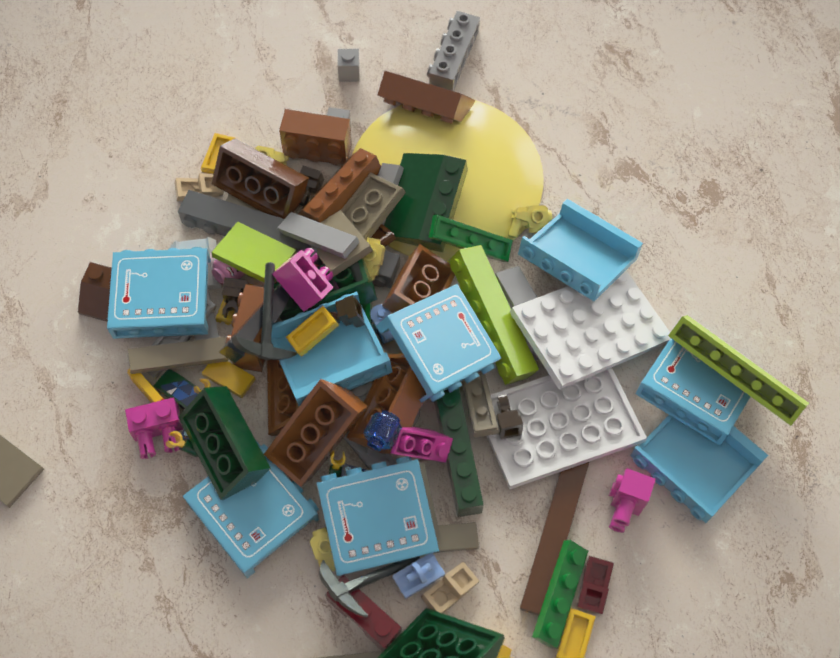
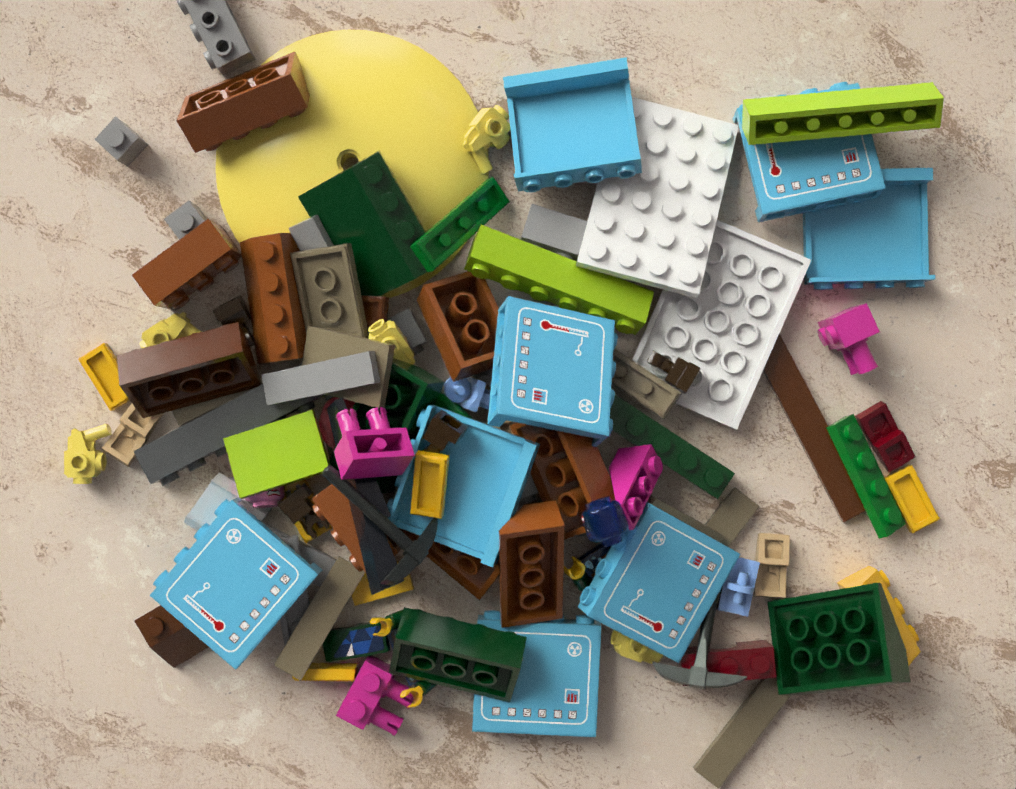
camera: 50 degrees left, 25 degrees up
none -> light yellow piece [64,424,112,484]

